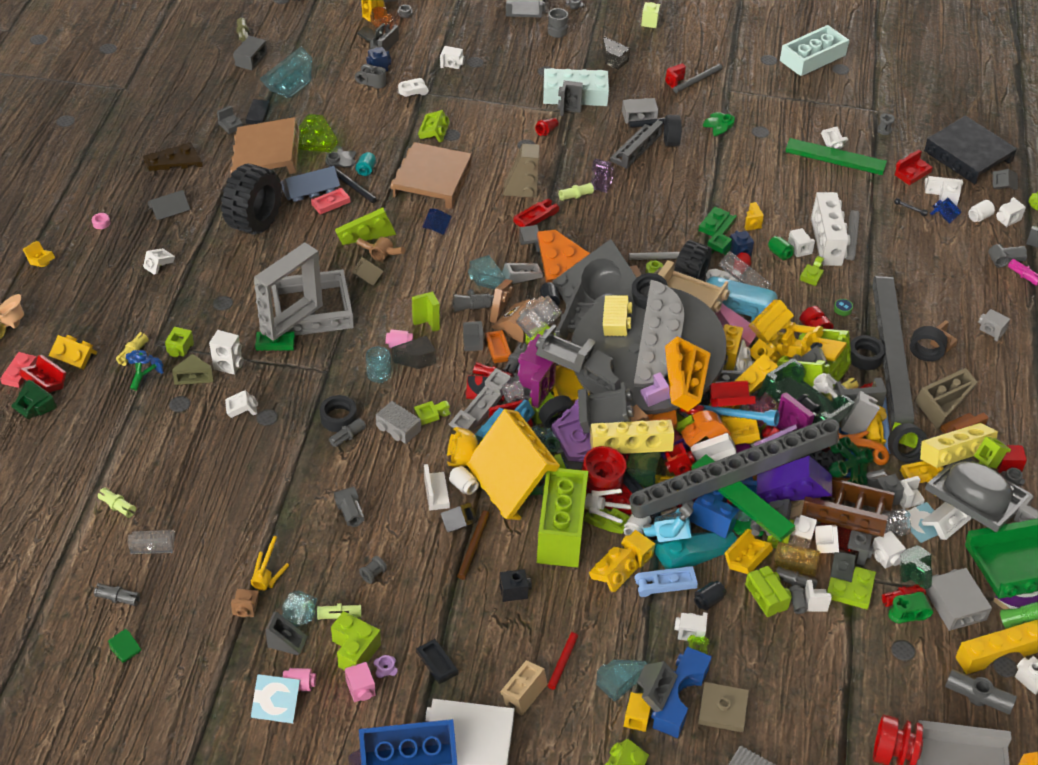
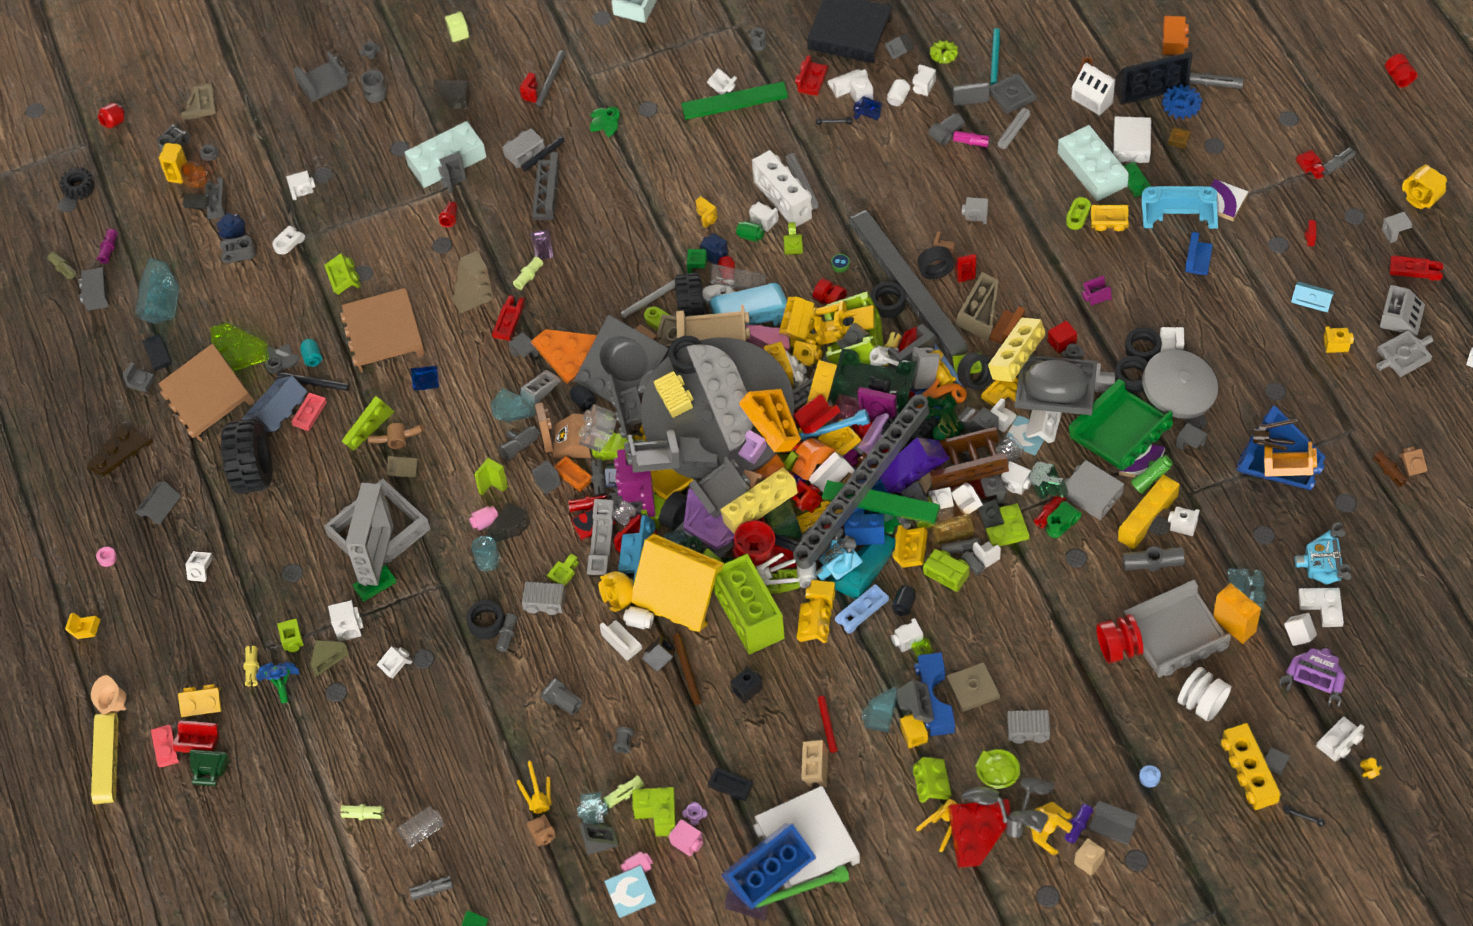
camera: 25 degrees left, 10 degrees up
black tyre [664,115,682,146] -> none
green plate [698,207,737,237] -> none
lime brick [974,436,1011,469] -> none
none -> magenta pin [97,229,118,264]
none -> red slope [955,254,976,283]

